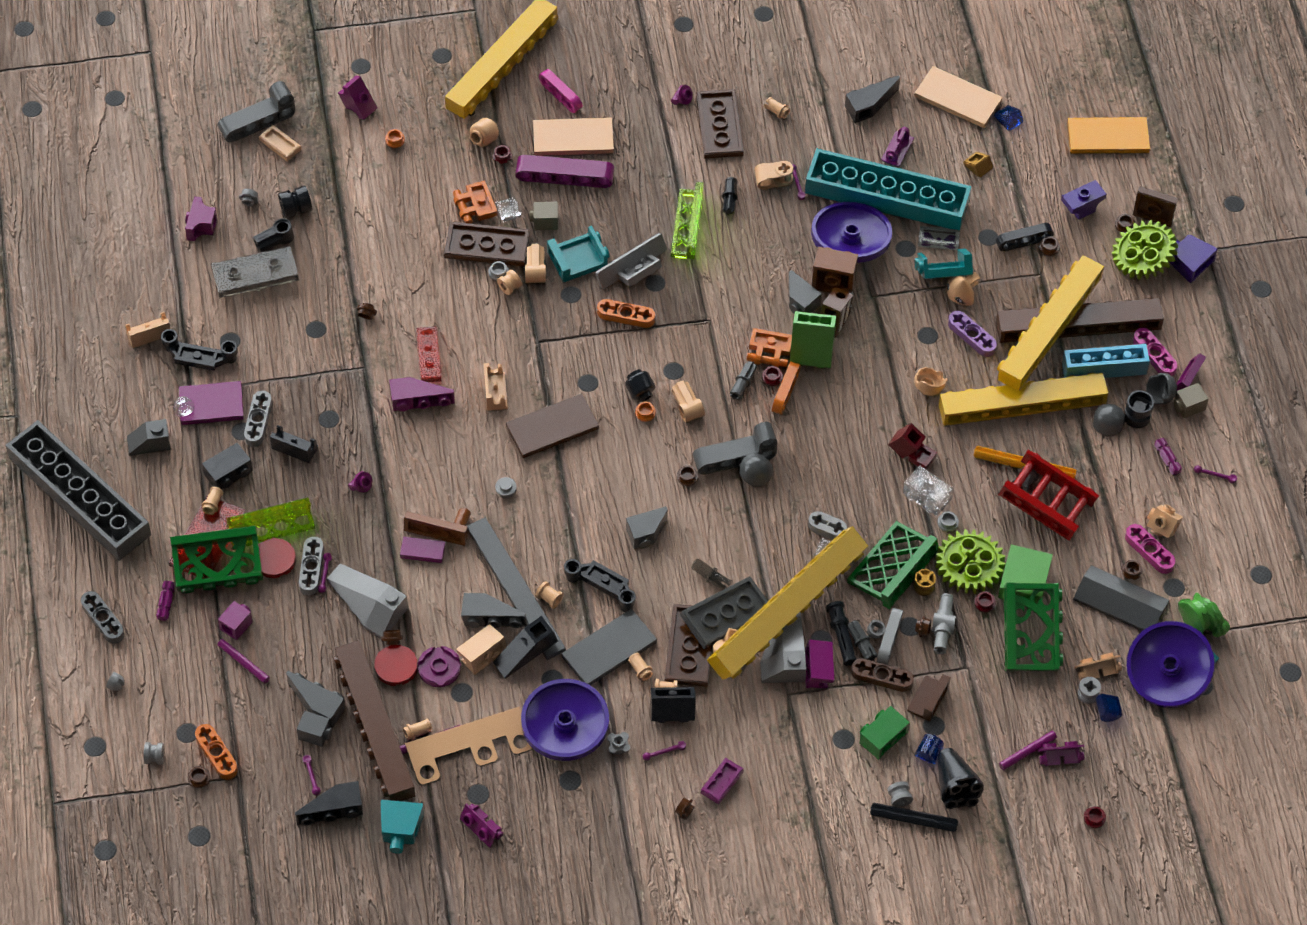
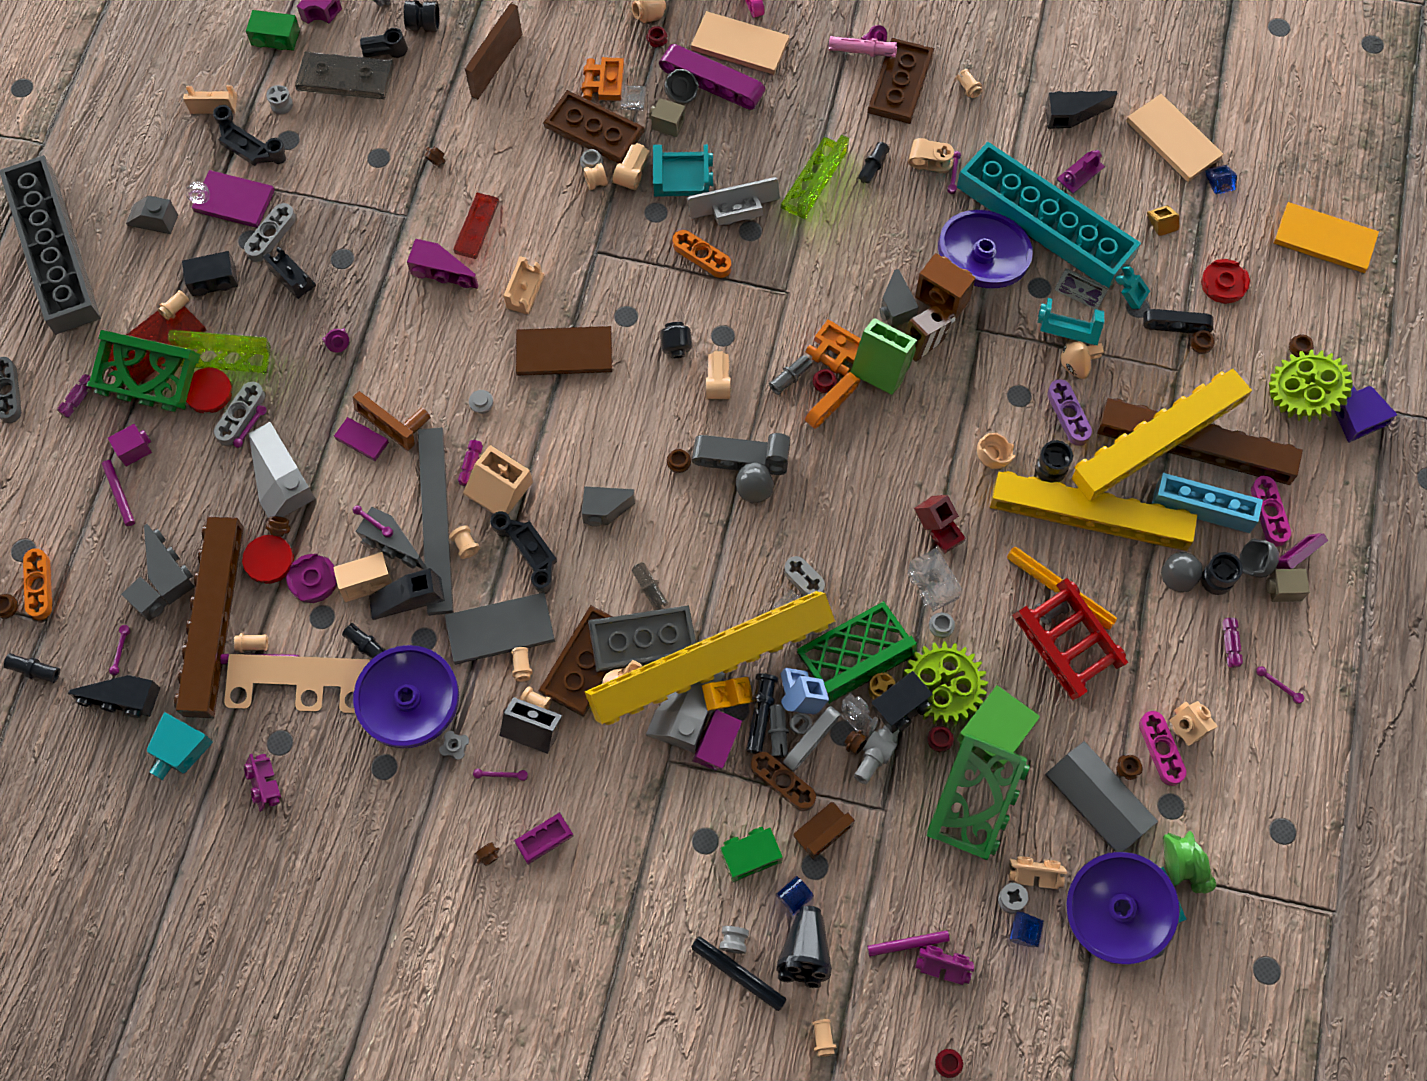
camera: 25 degrees right, 10 degrees up
orange plate [635,401,656,422] -> none
brick [1061,180,1107,220] -> none
reddish brown tile [1133,186,1178,227] -> none
none -> black pin [3,653,60,683]
none -> green brick [246,10,300,51]
none -> light grey wheel [267,85,293,114]
none -> black pin [342,623,386,659]
none -> magenta hinge [353,505,393,538]
none -> magenta axle [458,440,483,486]
none -> light nougat slope [463,445,533,514]
none -> reddish brown tile [465,3,523,100]
none -> dark grey hair [664,69,699,105]
none -> light orange slope [701,677,753,711]
none -> medium blue brick [780,668,829,715]
none -> light nougat pin [812,1019,837,1057]
none -> bright pink pin [829,36,897,57]
none -> clear plate [840,693,878,739]
none -> black brick [871,671,934,734]
none -> black wheel [1035,440,1074,483]
none -> teal plate [1115,266,1150,309]
none -> red tile [1201,259,1250,304]

